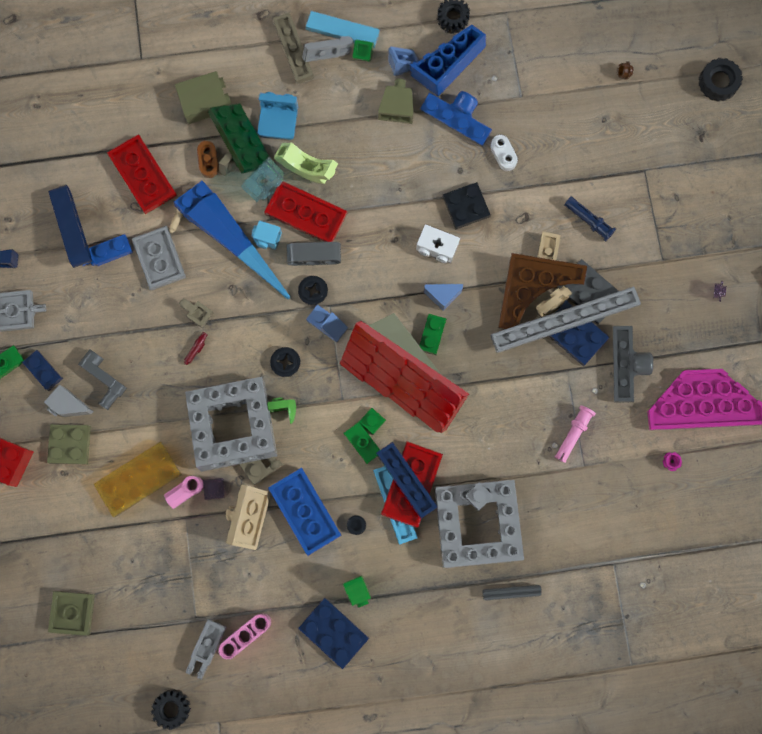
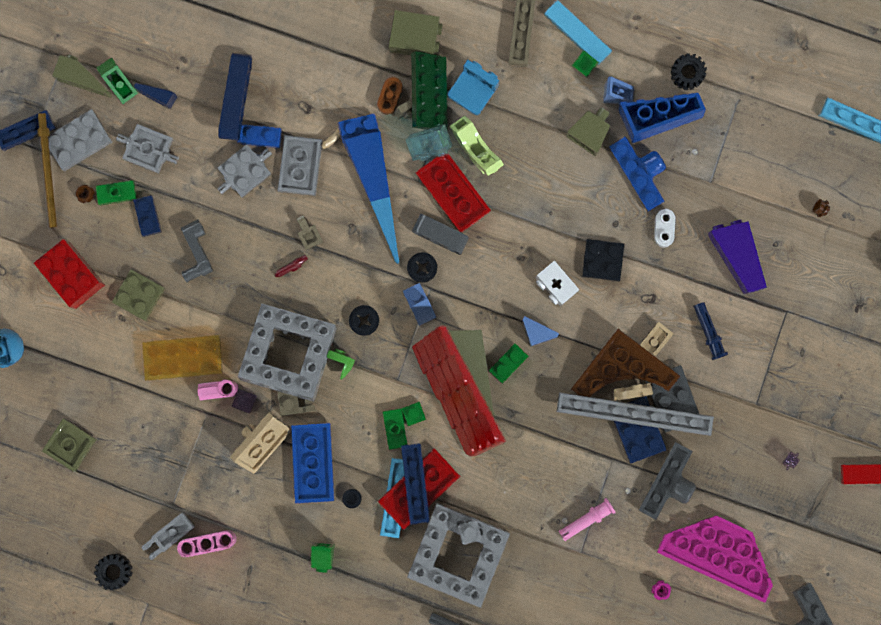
camera: 30 degrees right, 5 degrees up
light grey slope [44,384,94,417] -> none
red plate [107,134,177,214] -> none
medium azure brick [252,220,282,250] -> none
dark blue plate [298,598,369,670] -> none
light grey hinge [302,36,353,62] -> none
none -> light grey plate [217,144,272,198]
none -> dark purple slope [708,220,767,294]

